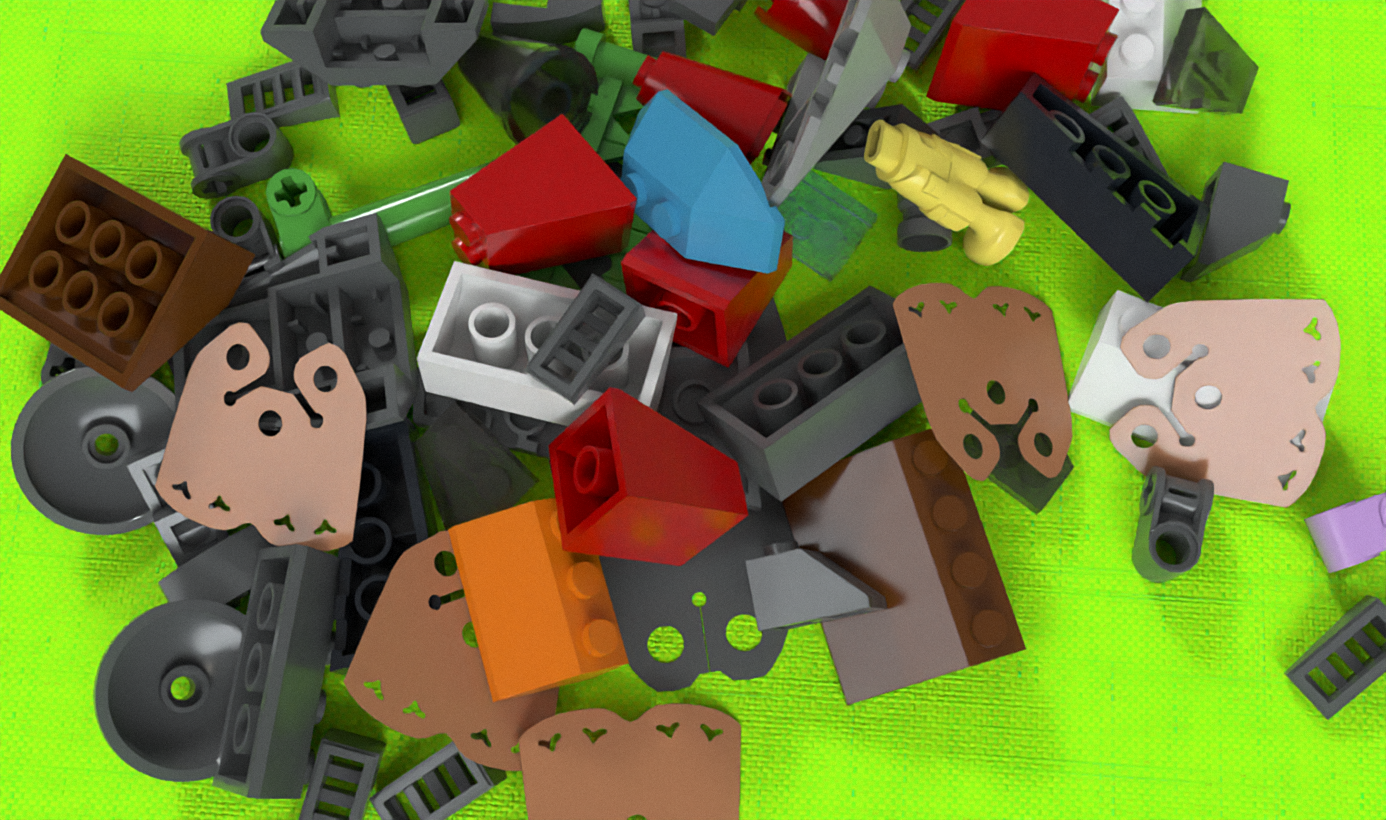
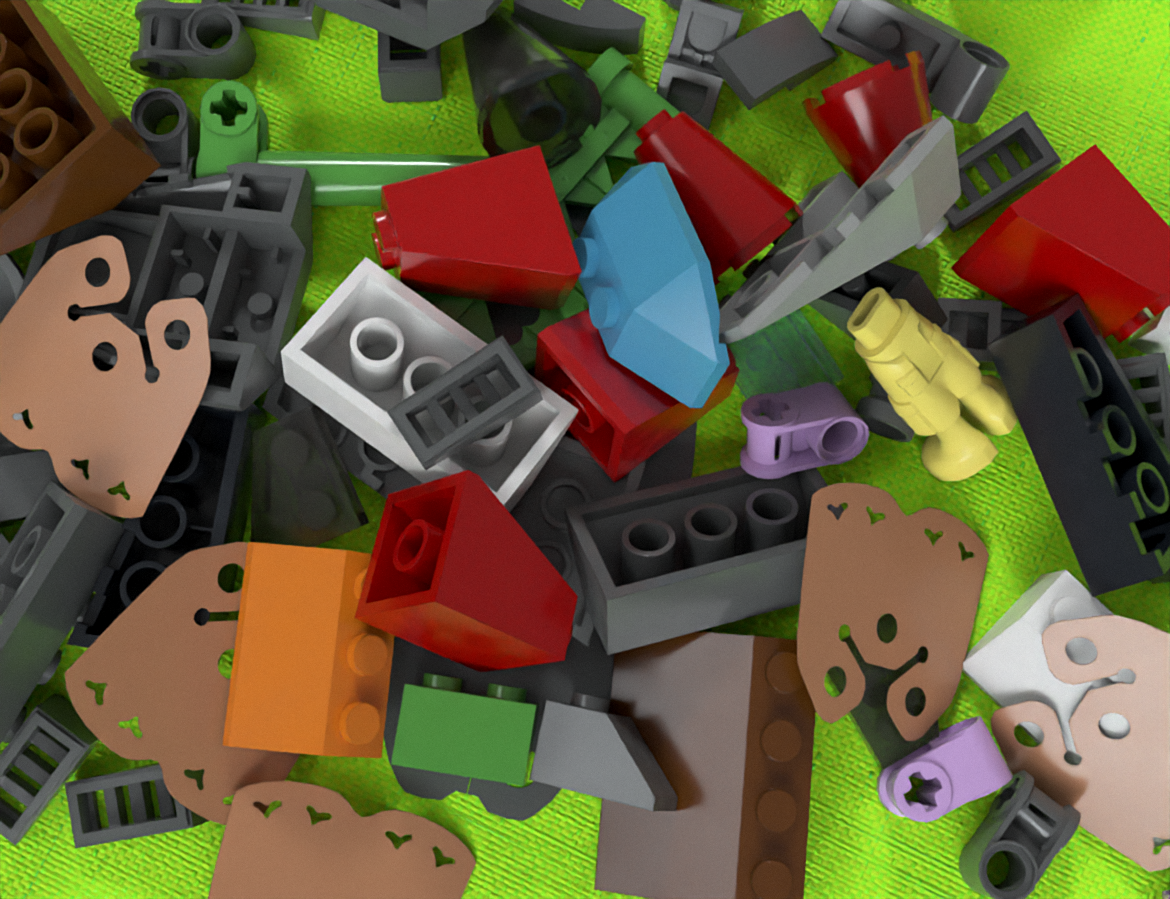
camera: 15 degrees right, 5 degrees up
none -> bright green brick [391,673,540,786]
none -> lavender piece [740,382,869,479]
none -> lavender piece [876,716,1013,823]

